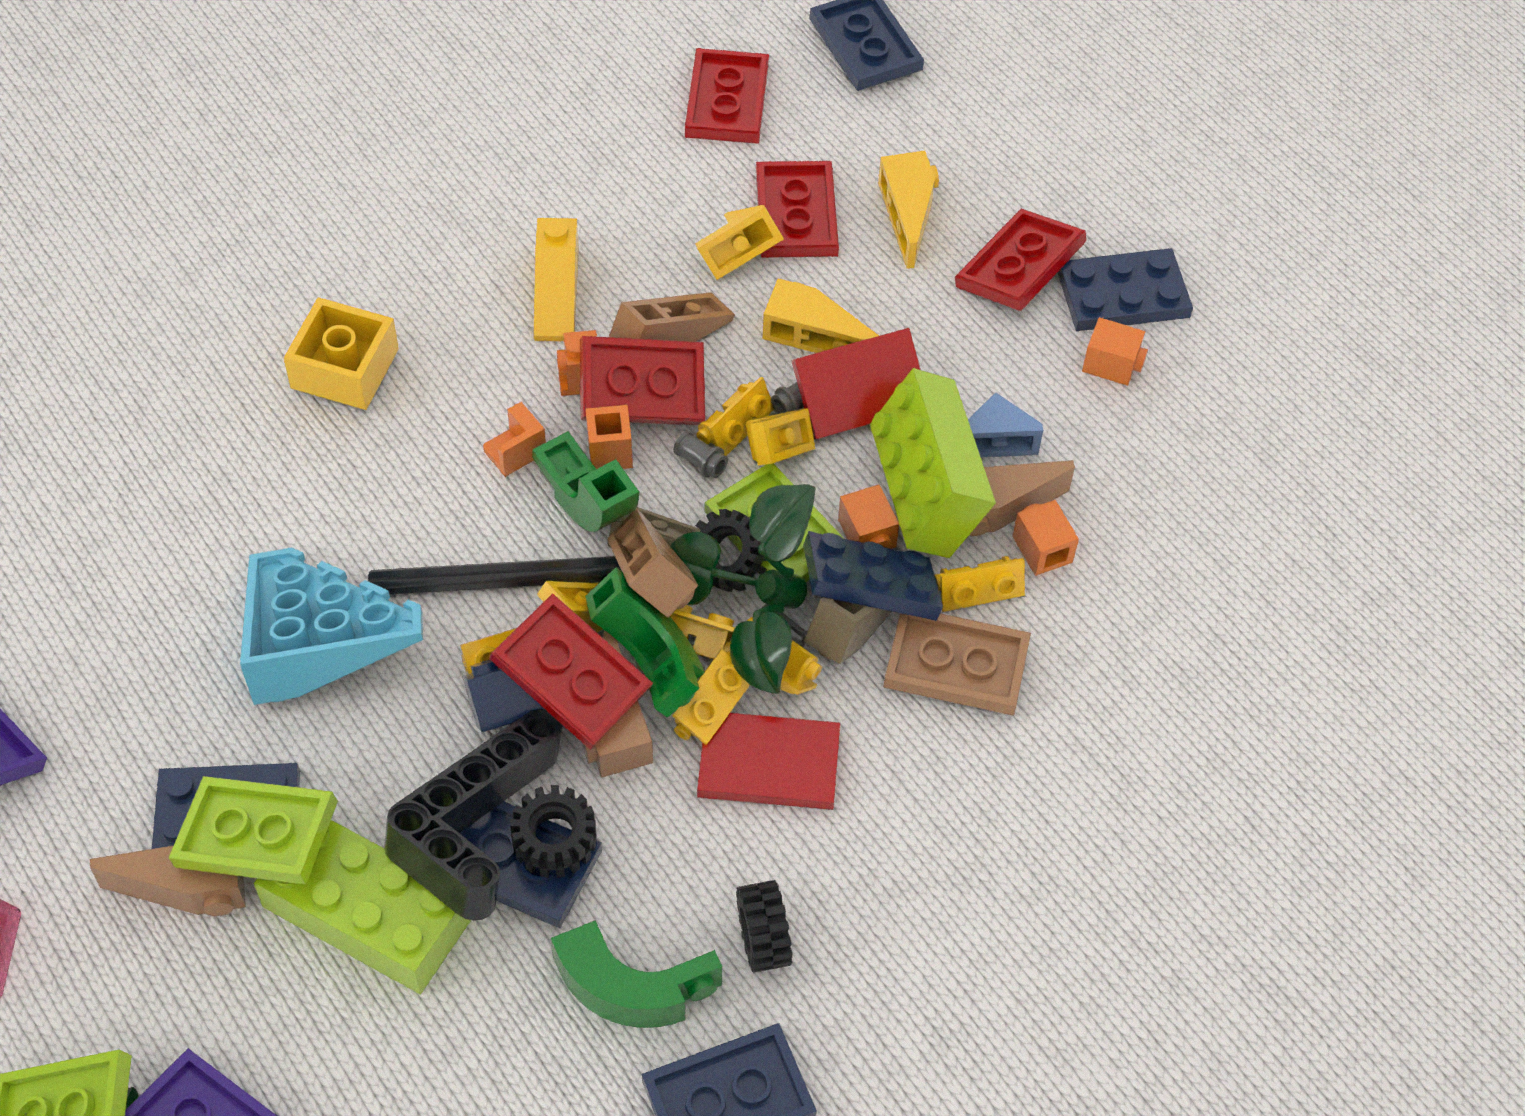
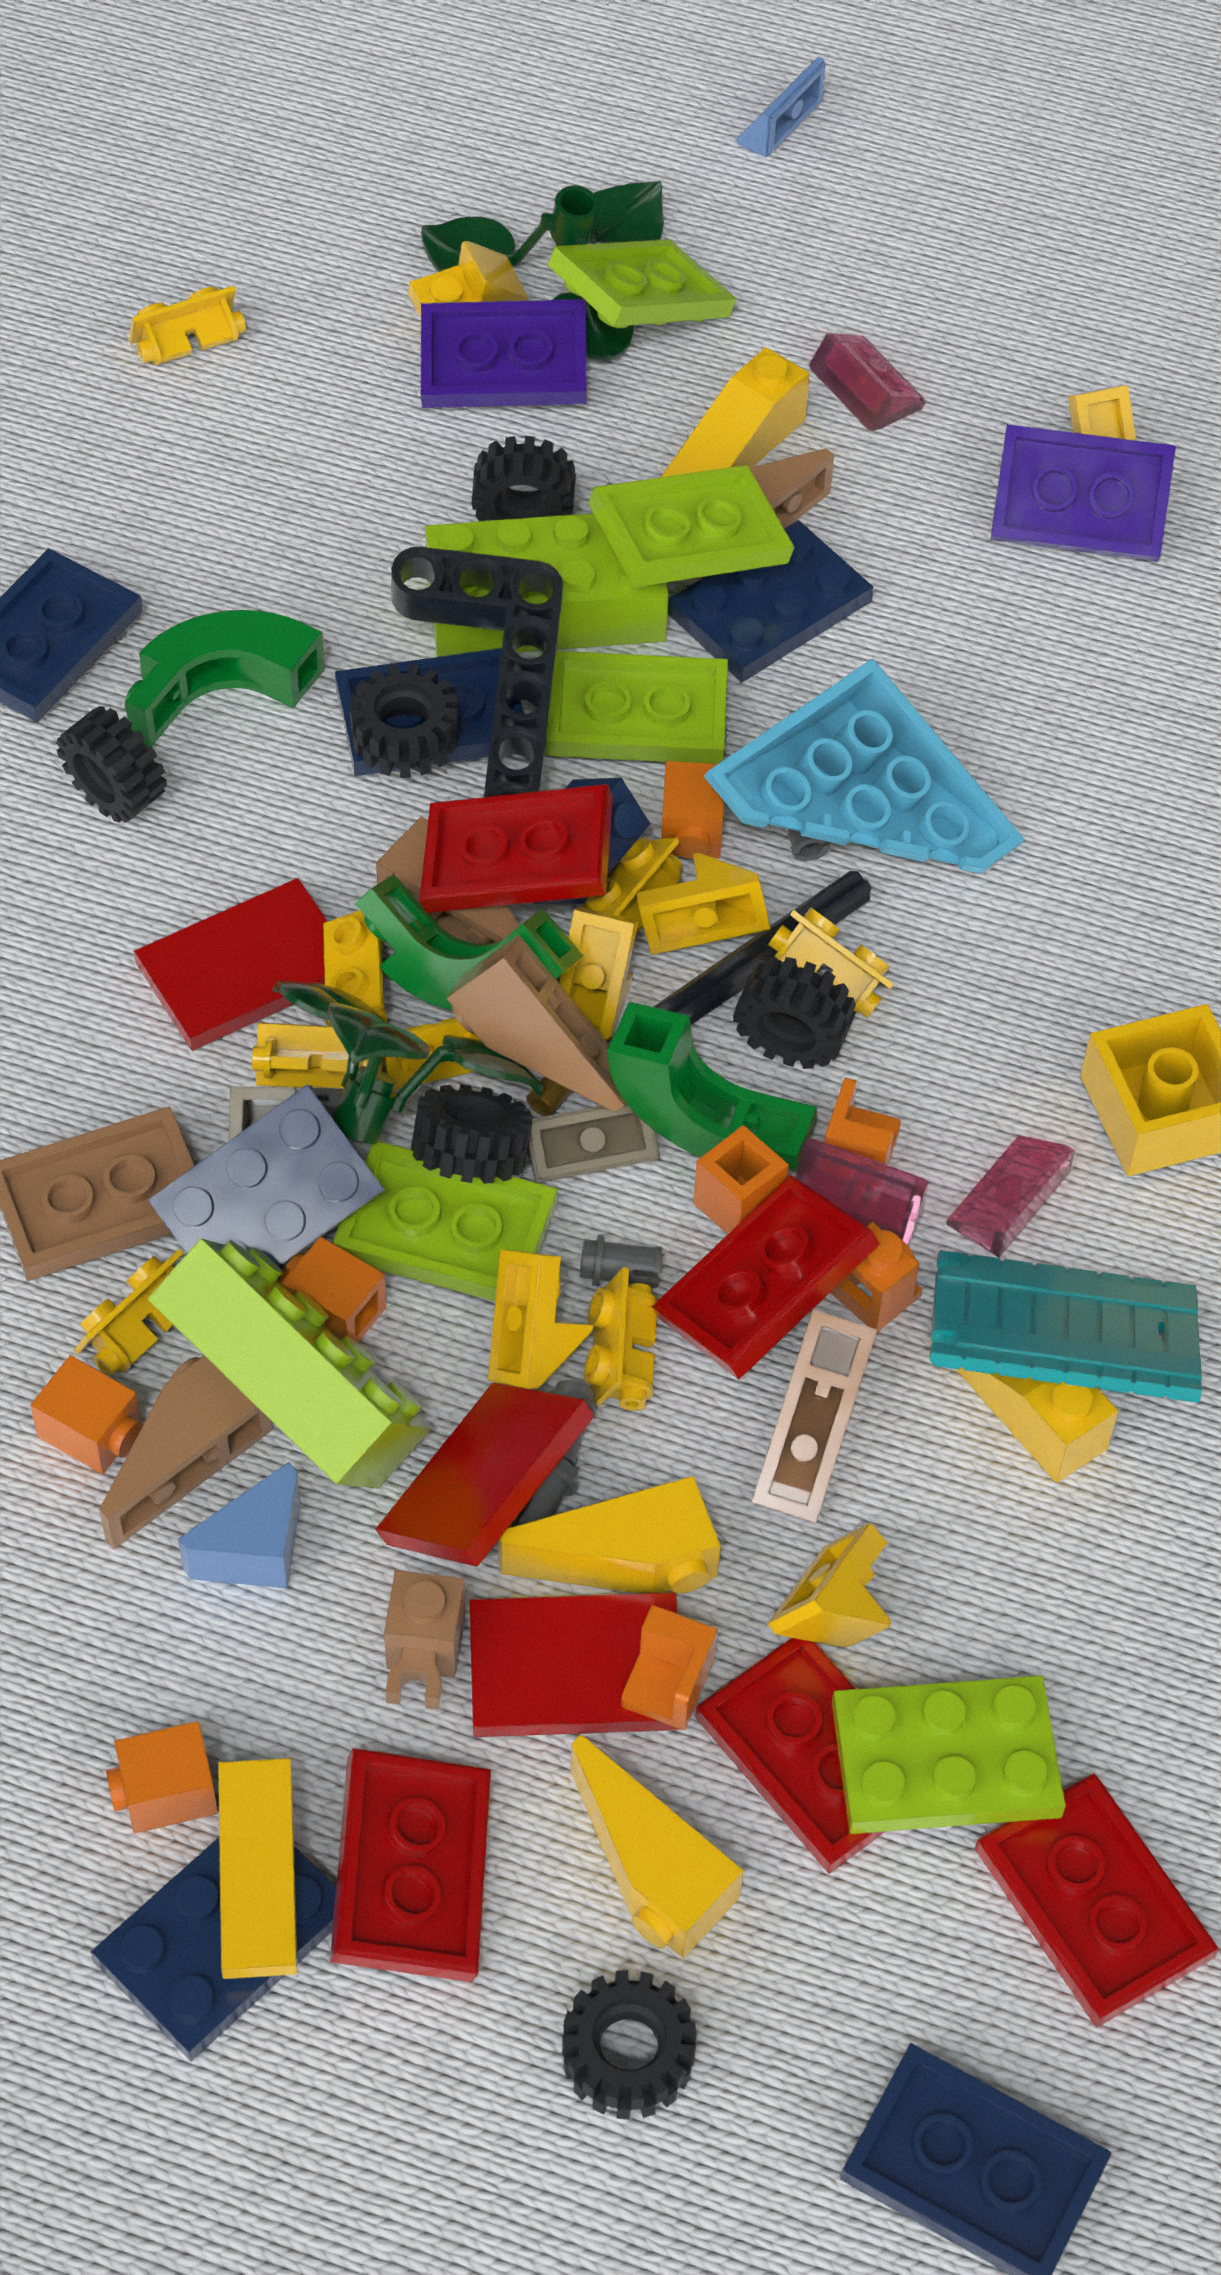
camera: 145 degrees right, 0 degrees up
none -> yellow tile [218,1758,297,1979]
none -> medium nougat brick [384,1570,465,1709]
none -> red tile [469,1593,681,1738]
none -> black tyre [472,435,576,522]
none -> lime plate [546,651,728,764]
none -> black tyre [562,1970,697,2120]
none -> orange panel [621,1605,718,1731]
none -> yellow slope [637,853,771,955]
none -> yellow slope [661,347,810,477]
none -> orange brick [661,761,724,859]
none -> black tyre [733,957,856,1069]
none -> yellow hinge [768,907,894,1018]
none -> clear pink slope [795,1138,929,1246]
none -> lime plate [832,1675,1065,1834]
none -> teal door [929,1250,1202,1403]
none -> clear pink slope [946,1135,1075,1258]

